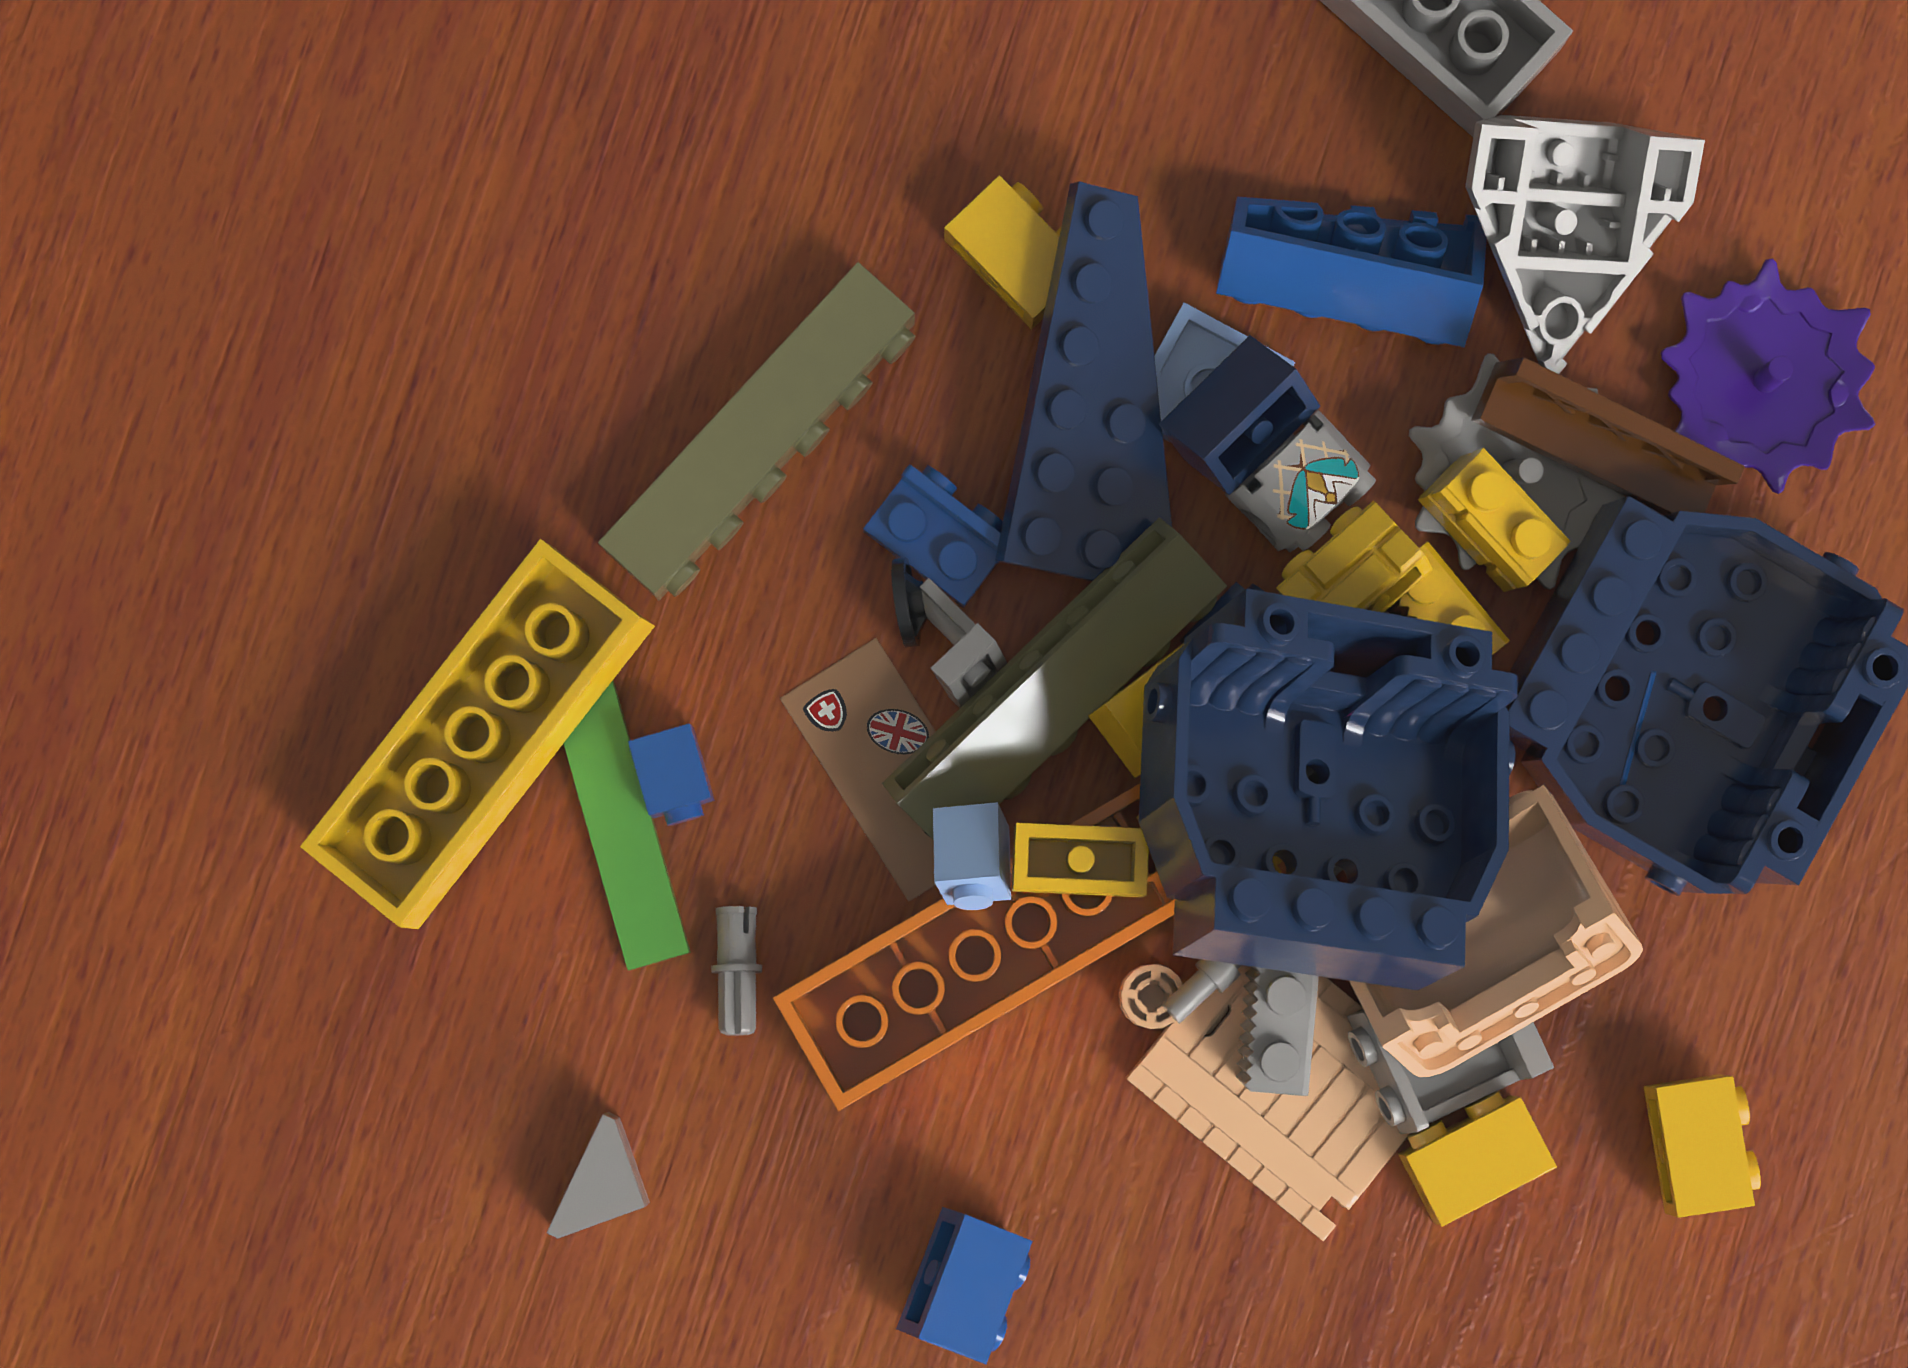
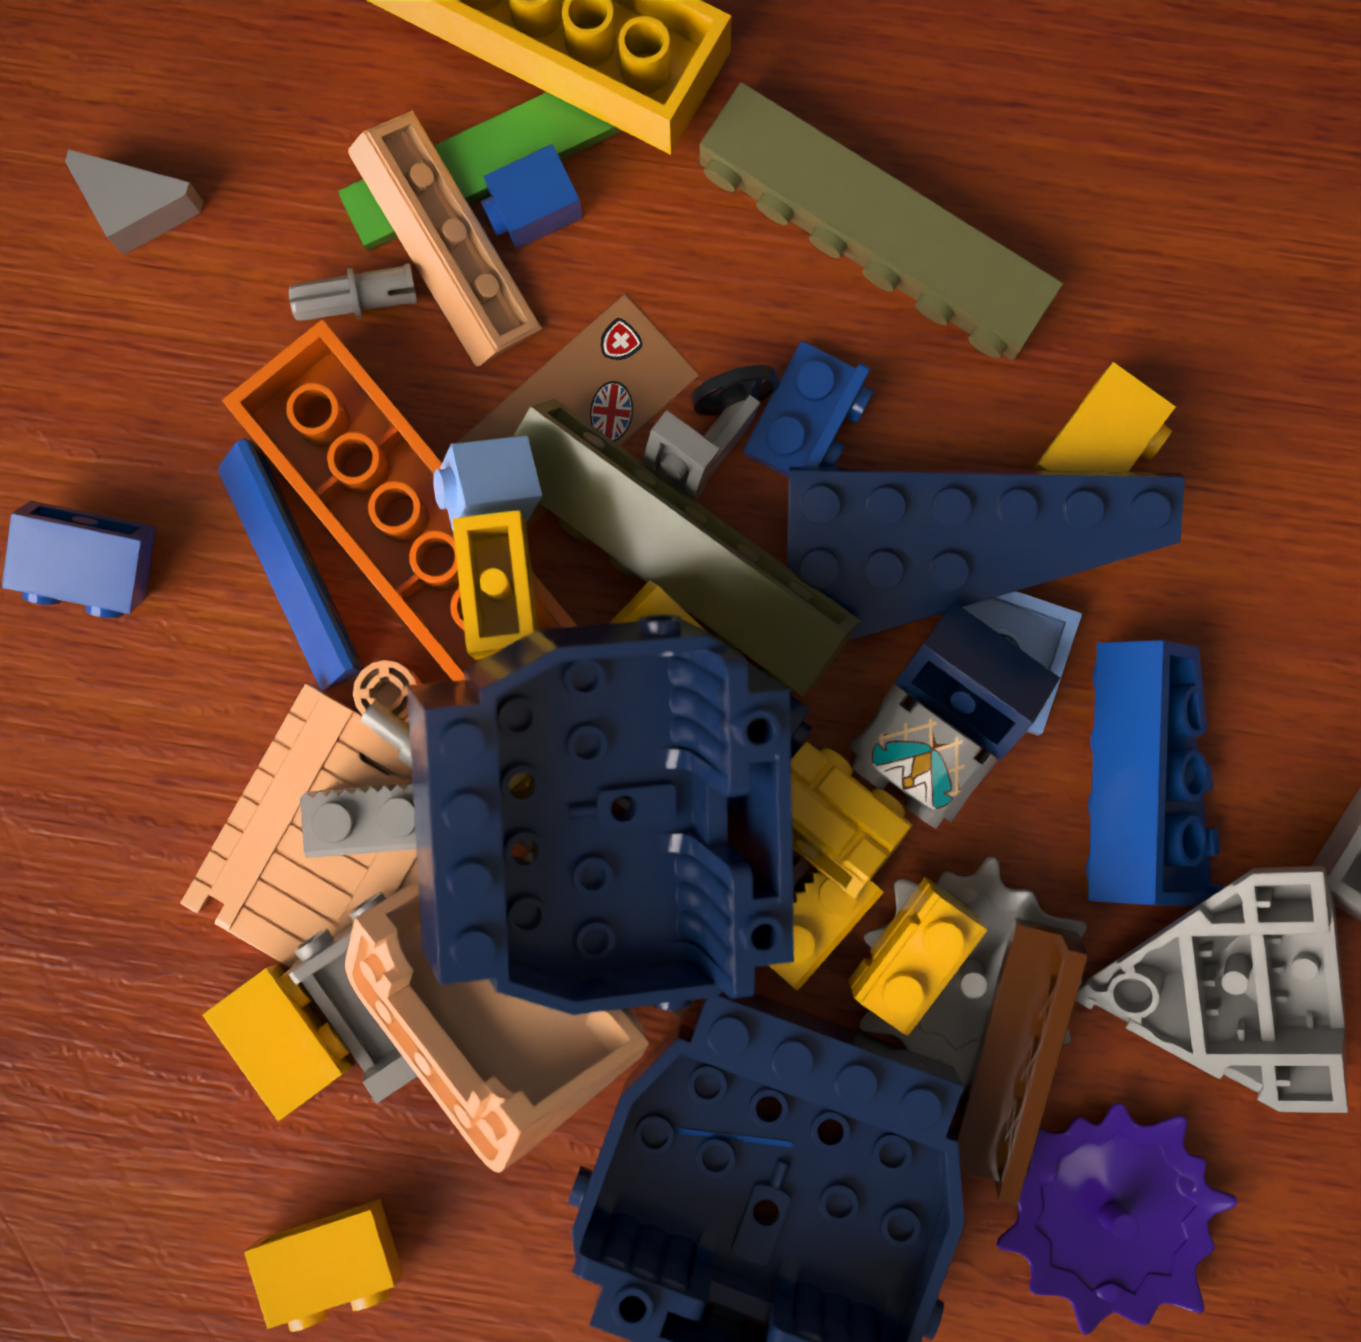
camera: 90 degrees right, 0 degrees up
none -> blue slope [218,438,364,690]
none -> light nougat slope [348,110,542,366]

